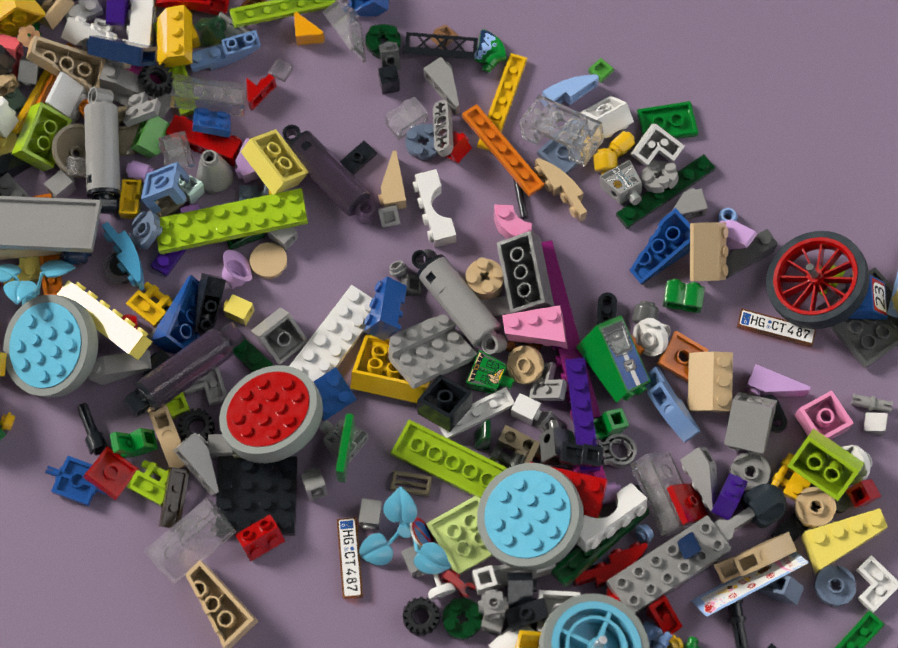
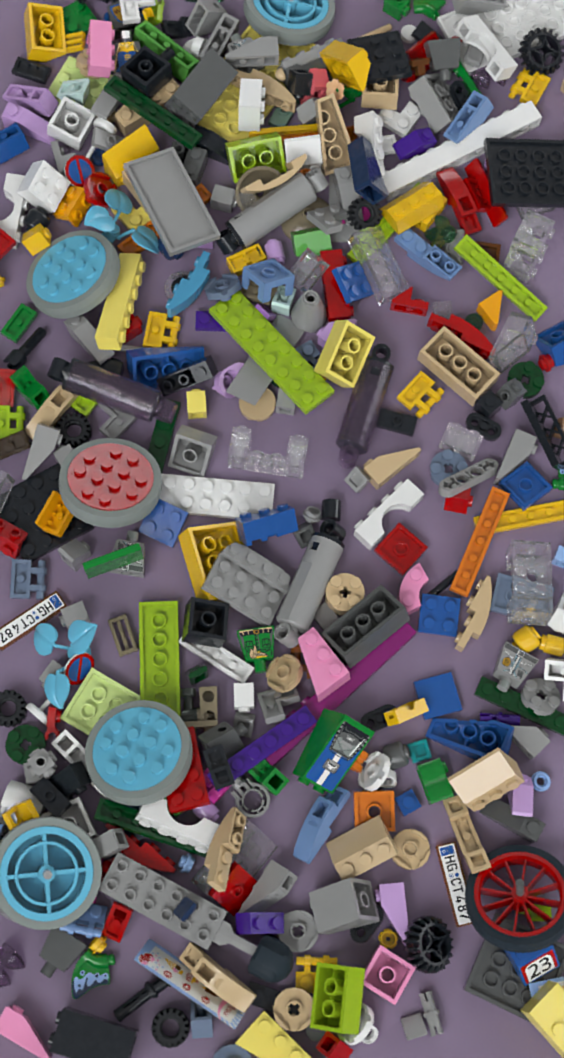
camera: 55 degrees right, 5 degrees up
none -> green plate [0,303,38,344]
none -> sand blue plate [10,559,47,600]
none -> light orange bracket [35,490,74,538]
none -> light grey brick [92,828,129,859]
none -> black tyre [151,1008,190,1048]
none -> tan slope [204,807,246,892]
none -> light grey sticker [226,315,305,405]
none -> clear plate [228,426,309,479]
none -> tan slope [240,153,307,194]
none -> black brick [321,499,341,521]
none -> red plate [374,523,428,576]
none -> yellow plate [378,928,398,949]
none -> yellow piece [383,698,429,726]
none -> tan tile [392,829,430,870]
none -> blue plate [394,789,422,817]
none -> yellow plate [396,371,444,419]
none -> black gear [403,916,454,974]
none -> teal tile [407,739,432,764]
none -> blue tile [413,672,463,721]
none -> tan brick [417,326,501,407]
none -> blue plate [417,593,461,637]
none -> red slope [427,313,496,360]
none -> tan slope [442,795,491,874]
none -> clear green tile [465,313,483,331]
none -> black plate [465,413,502,441]
none -> dark purple pin [479,712,520,726]
none -> blue tile [498,461,553,511]
none -> red plate [538,354,554,372]

